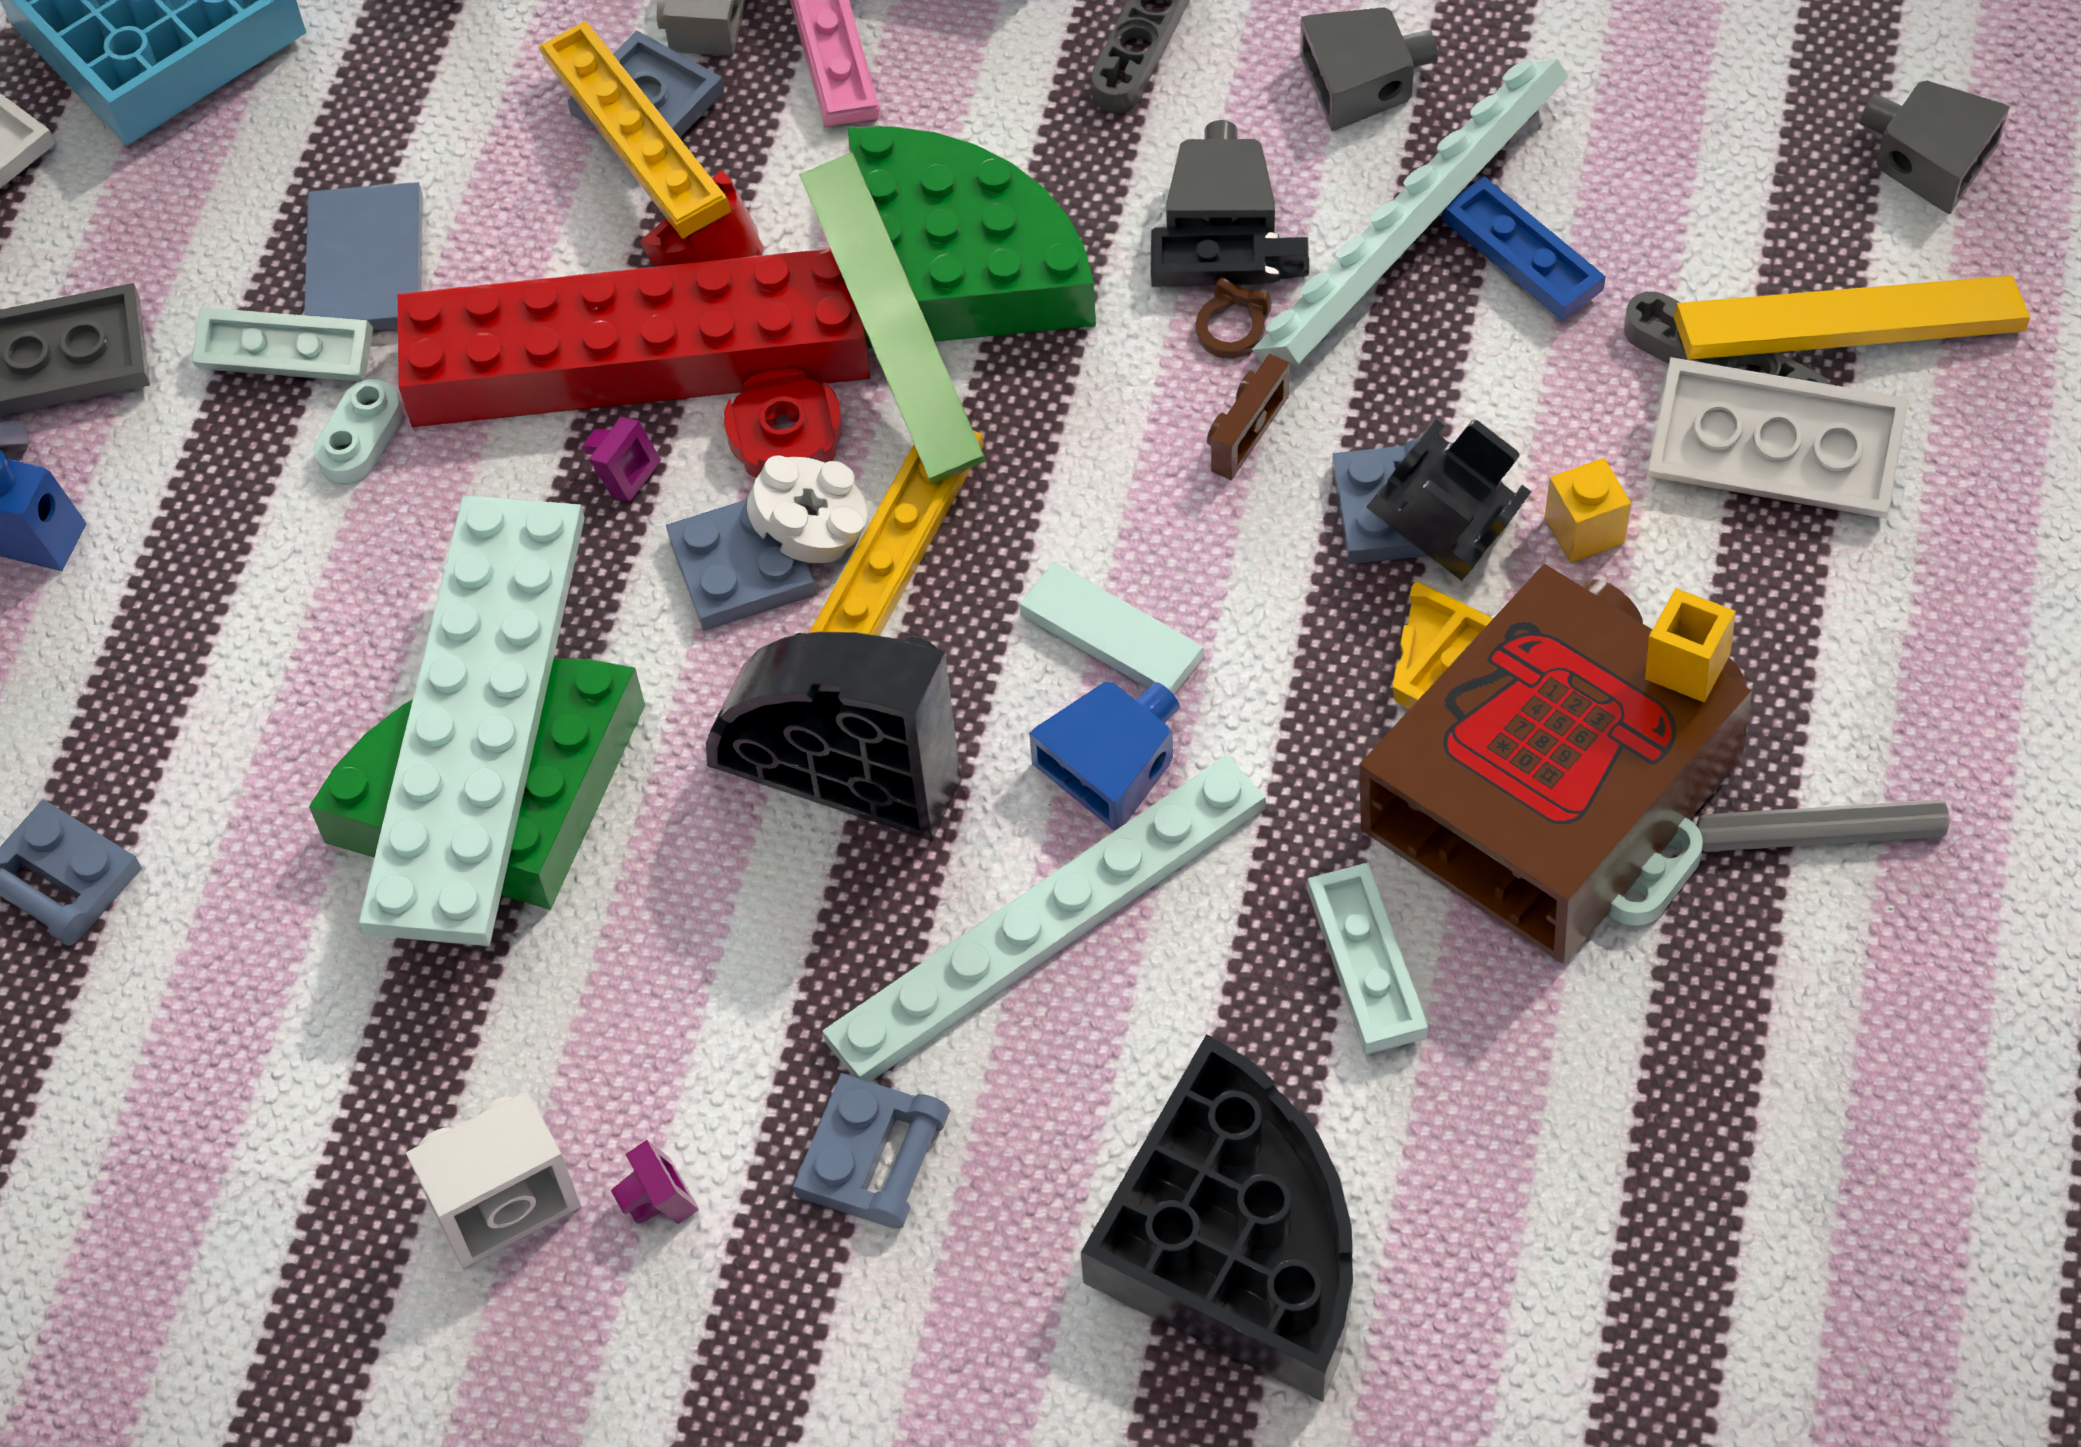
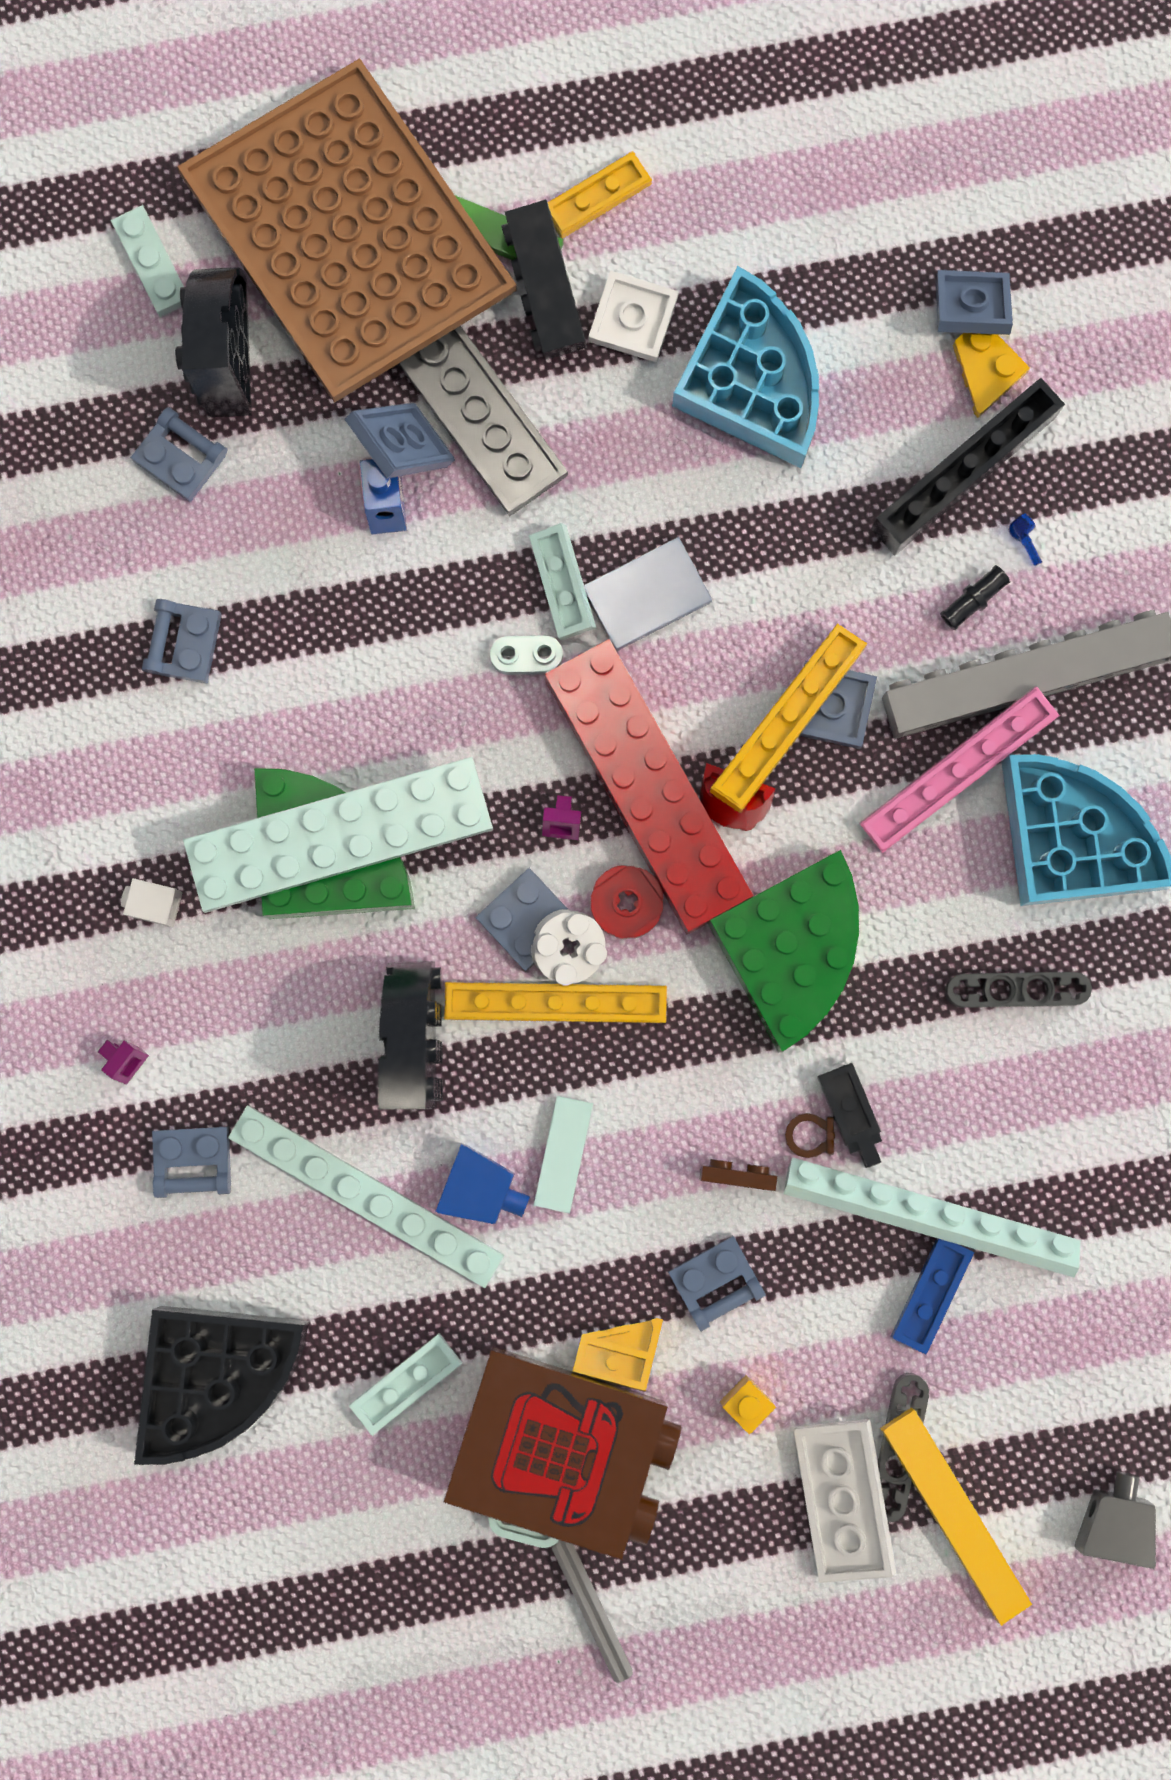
camera: 65 degrees right, 25 degrees up
white brick [406,1090,581,1269] -> none
tile [799,152,986,485] -> none
dark grey torso [1166,120,1275,233] -> none
dark grey torso [1300,7,1438,131] -> none
black panel [1366,418,1532,581] -> none
yellow brick [1645,588,1736,703] -> none
none -> white brick [121,878,183,928]

